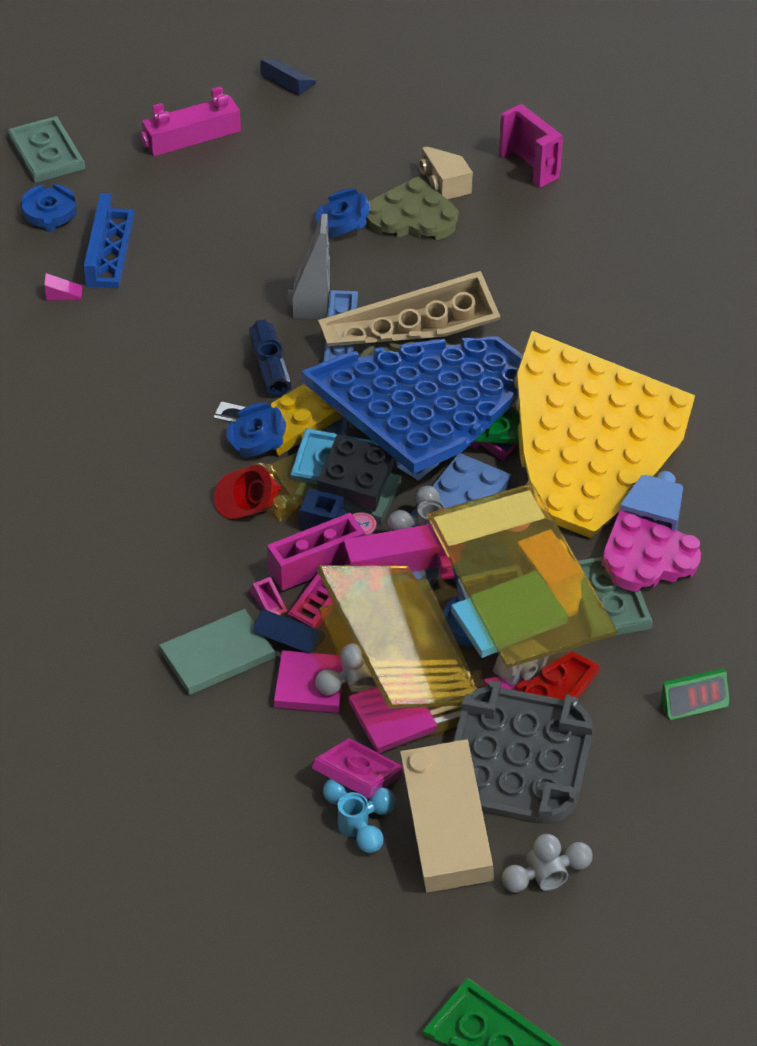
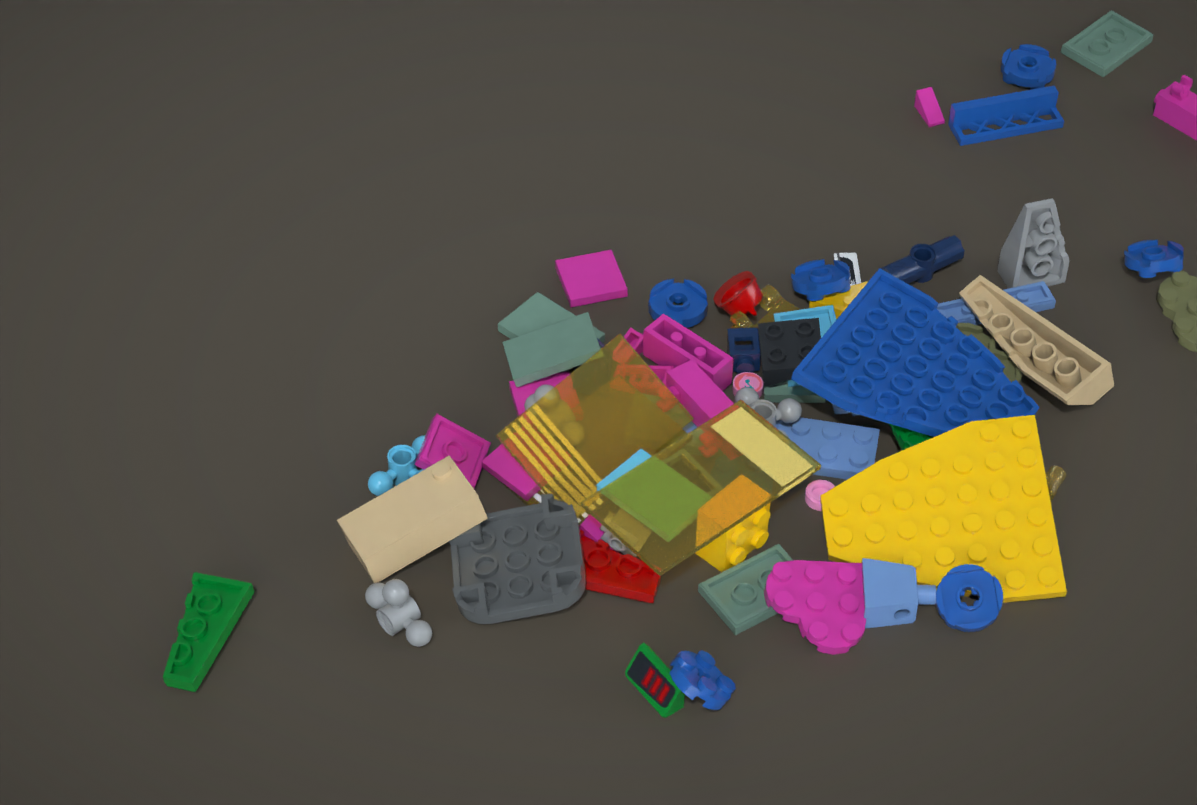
camera: 70 degrees right, 0 degrees up
none -> sand green tile [502,312,603,387]
none -> dark pink tile [555,250,628,307]
none -> blue plate [648,279,708,328]
none -> blue plate [669,650,736,710]
none -> blue plate [936,564,1003,632]

